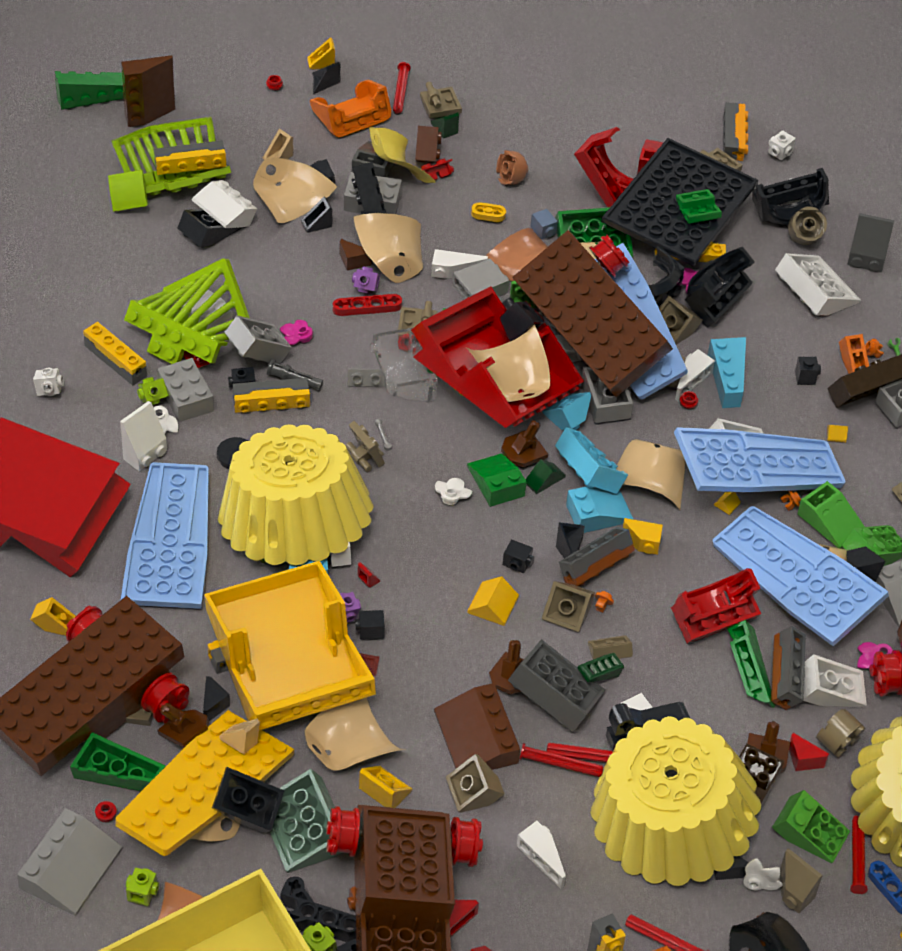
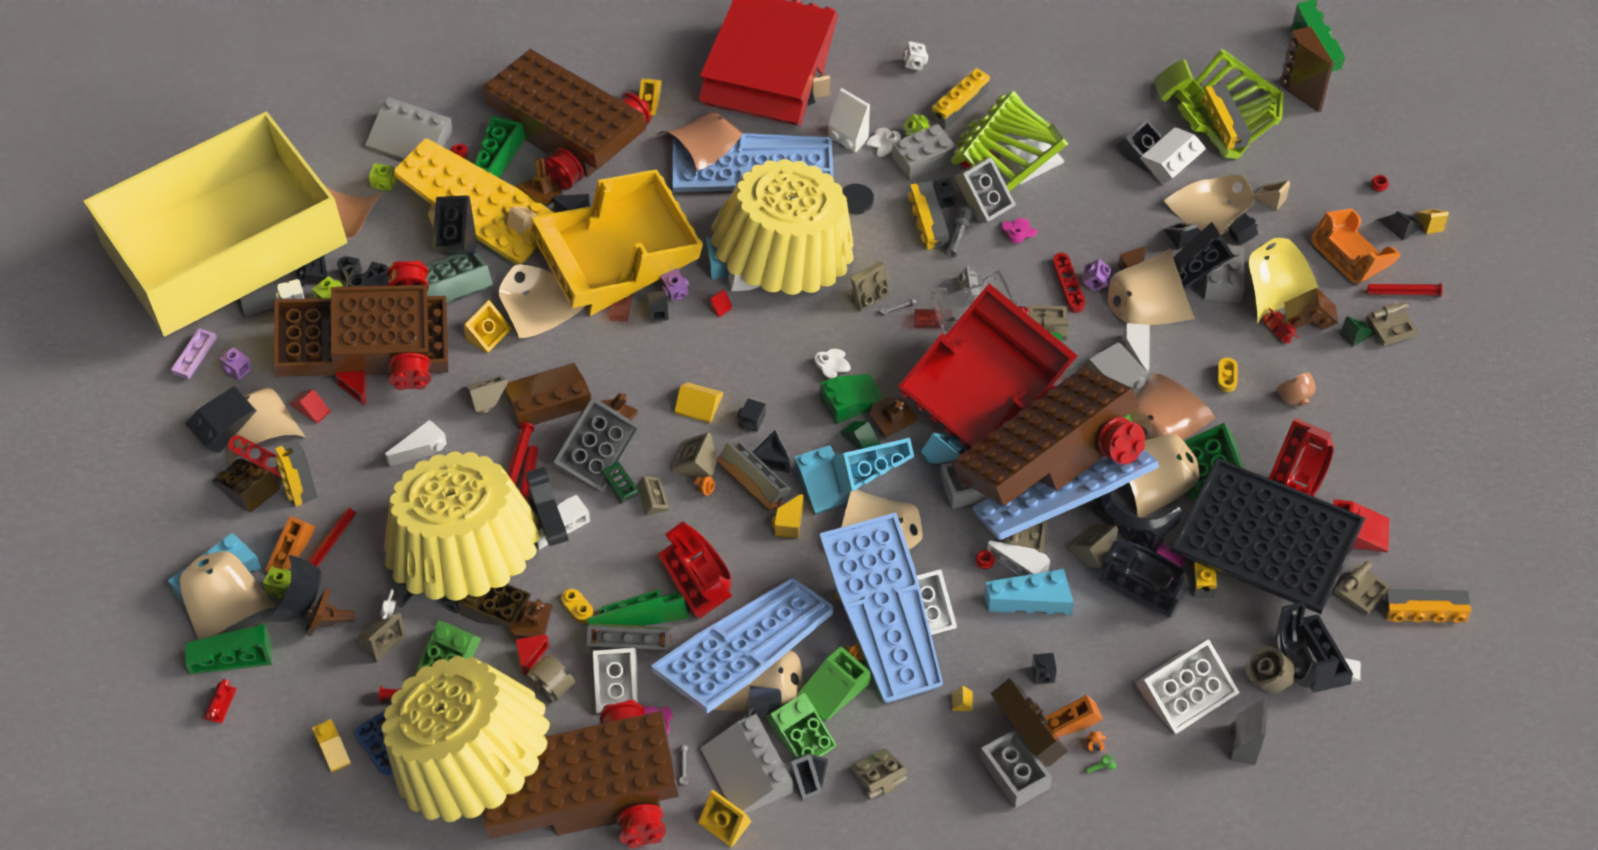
camera: 90 degrees right, 5 degrees up
tan piece [465,325,550,402] -> none
black torso [500,298,544,342] -> none
sand blue brick [531,209,558,240] -> none
green slope [676,189,722,223] -> none
white brick [768,130,796,161] -> none
none -> yellow plate [561,589,594,624]
none -> nougat piece [657,112,743,171]
none -> clear red tile [914,309,952,328]

